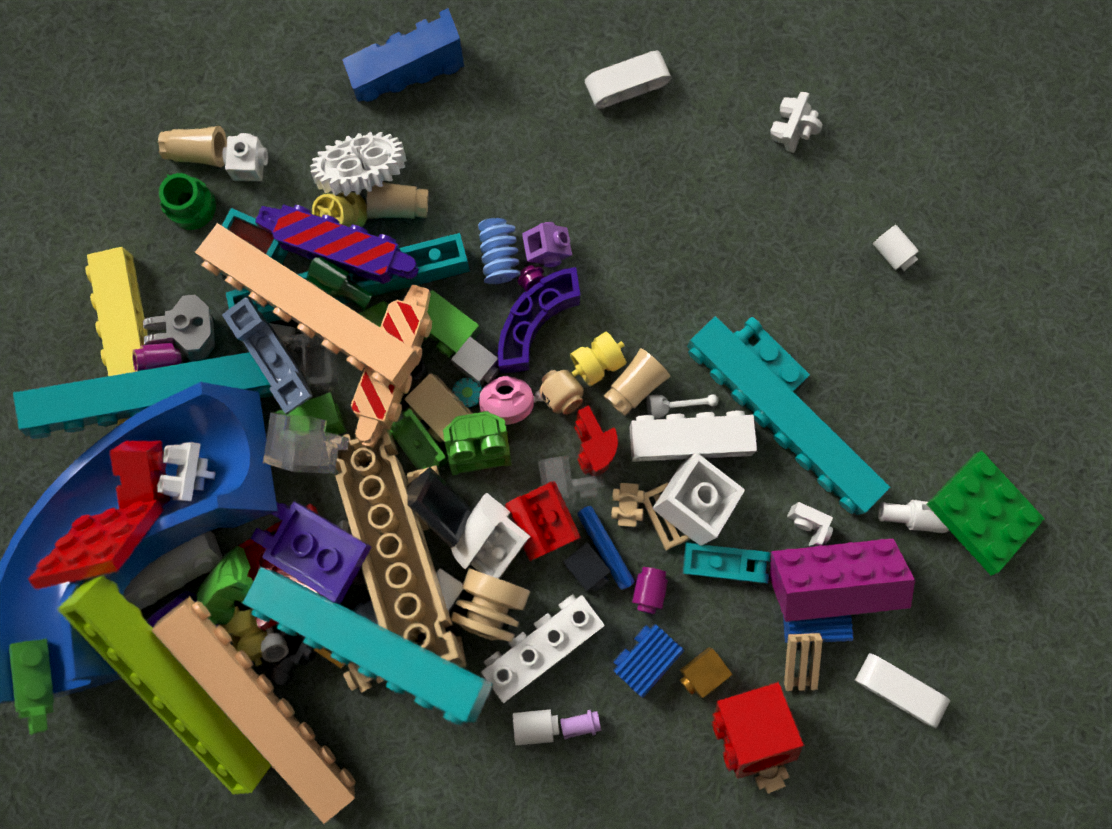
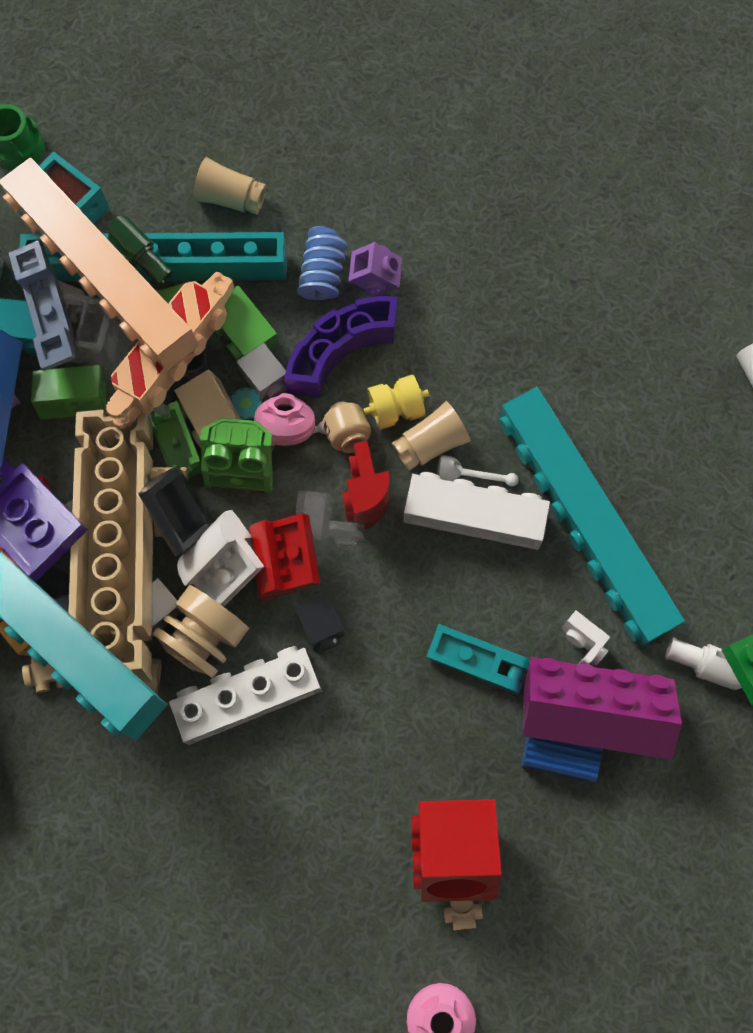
camera: 20 degrees right, 5 degrees down
tan plant [158,126,227,167] -> none
white brick [222,133,268,181] -> none
dark purple hinge [255,204,419,284] -> none
clear plate [263,413,349,474] -> none
white gear [310,132,407,196] -> none
light yellow wheel [312,192,367,227] -> none
blue wedge [342,8,464,102] -> none
white brick [513,709,559,746] -> none
magenta plate [518,265,544,292] -> none
lavender pin [560,710,601,739] -> none
blue axle [577,506,634,590] -> none
white beam [585,51,671,109] -> none
tan piece [612,483,645,527] -> none
blue brick [613,624,684,698] -> none
magenta brick [632,567,668,614] -> none
tan tile [643,482,691,551] -> none
white brick [652,453,745,546] -> none
pearl gold brick [679,647,733,698] -> none
teal plate [734,317,810,391] -> none
white hips [770,92,823,153] -> none
tan tile [784,633,822,691] -> none
white beam [855,653,950,729] -> none

